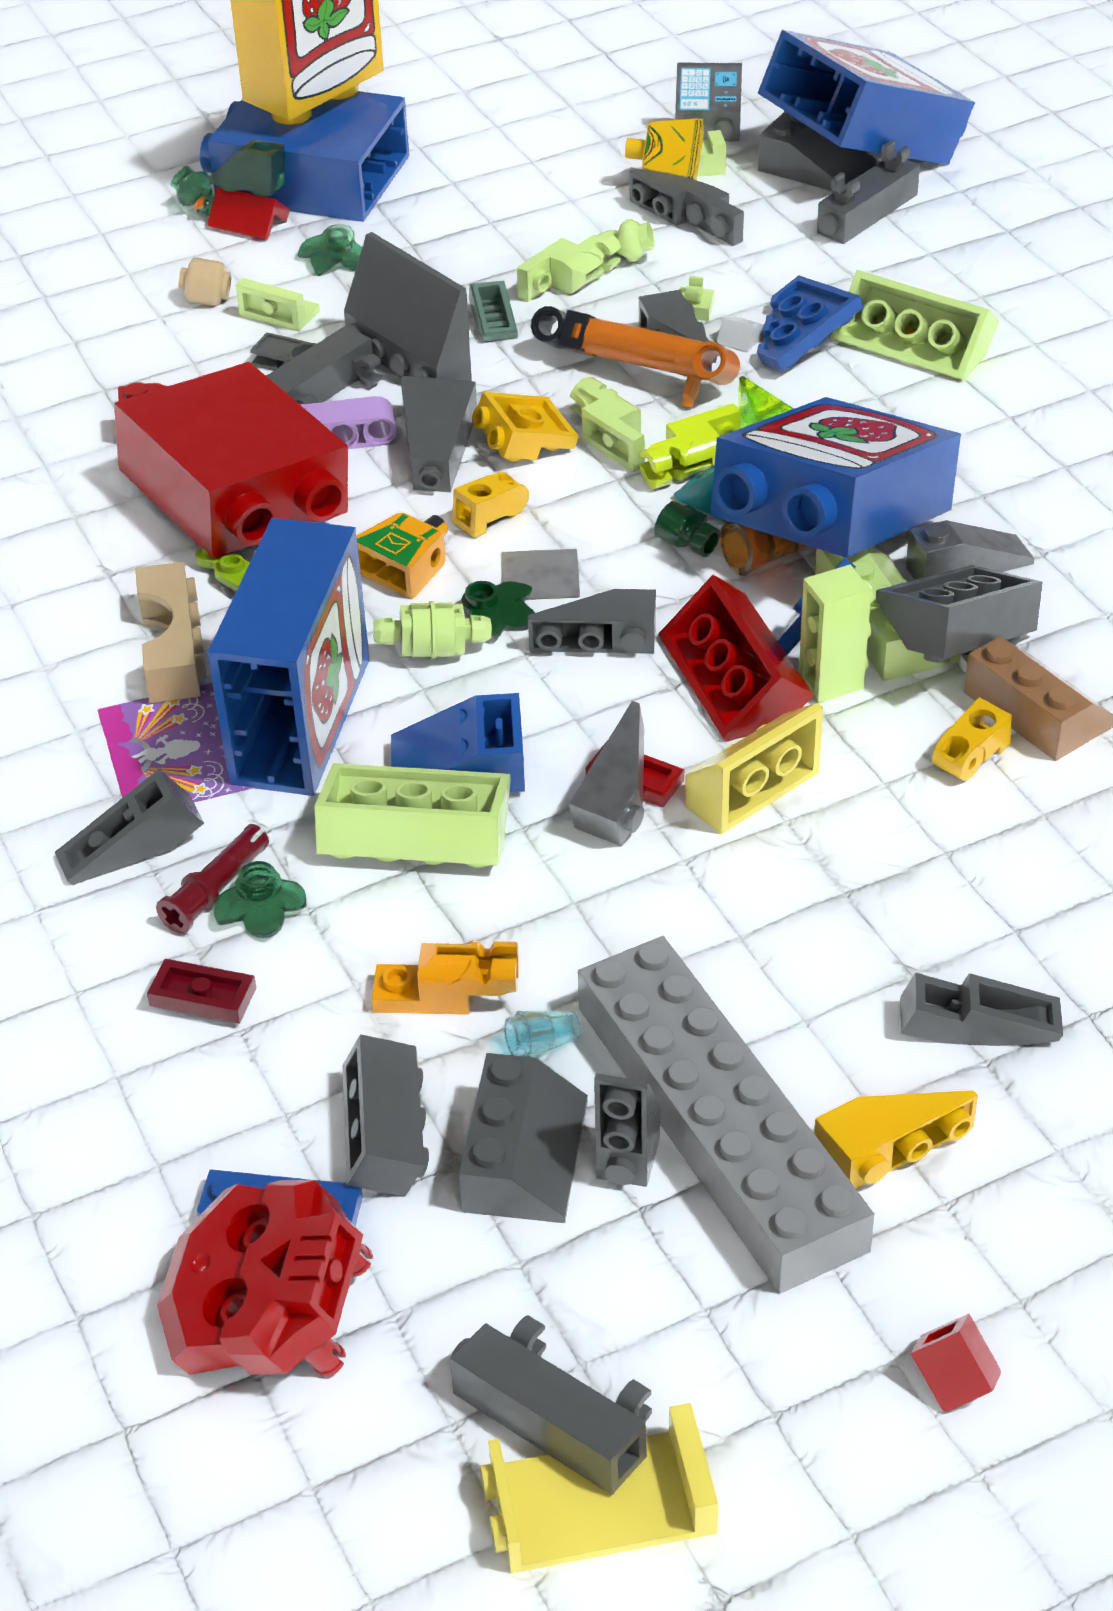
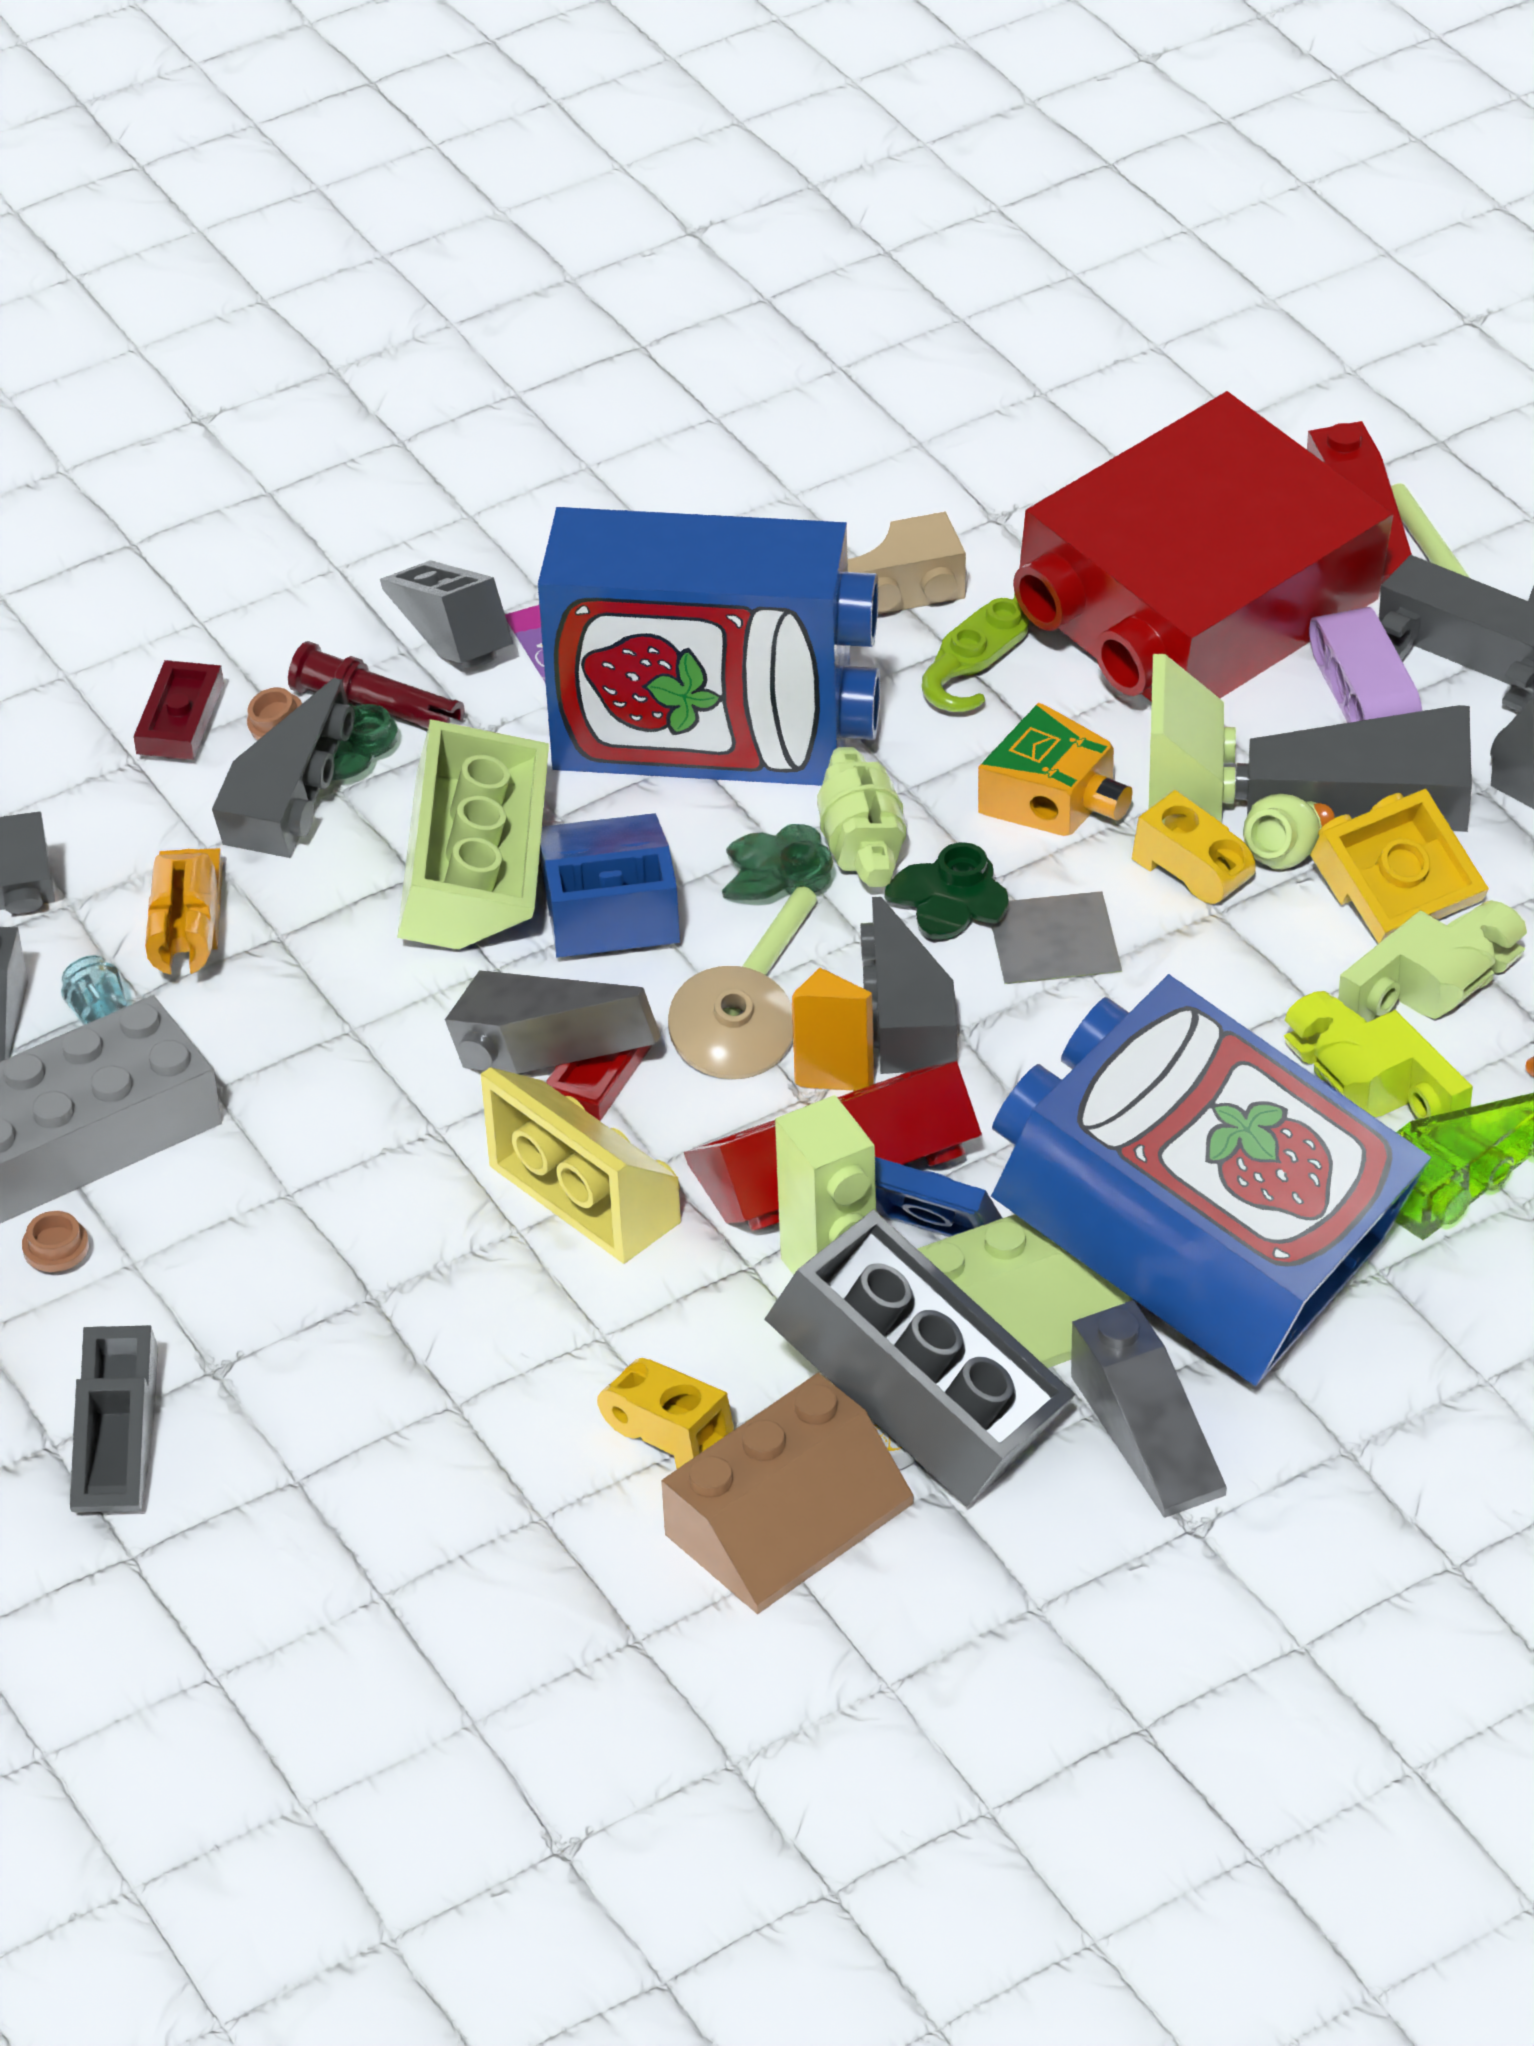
camera: 85 degrees right, 0 degrees up
none -> nougat plate [22,1211,89,1272]
none -> dark grey slope [212,678,355,858]
none -> nougat plate [247,687,302,740]
none -> tan dish [668,966,793,1079]
none -> clear green plate [722,824,833,900]
none -> yellowish green bar [722,886,817,1016]
none -> light orange slope [792,968,874,1091]
none -> yellowish green slope [1148,654,1236,823]
none -> yellowish green animal [1243,794,1335,870]

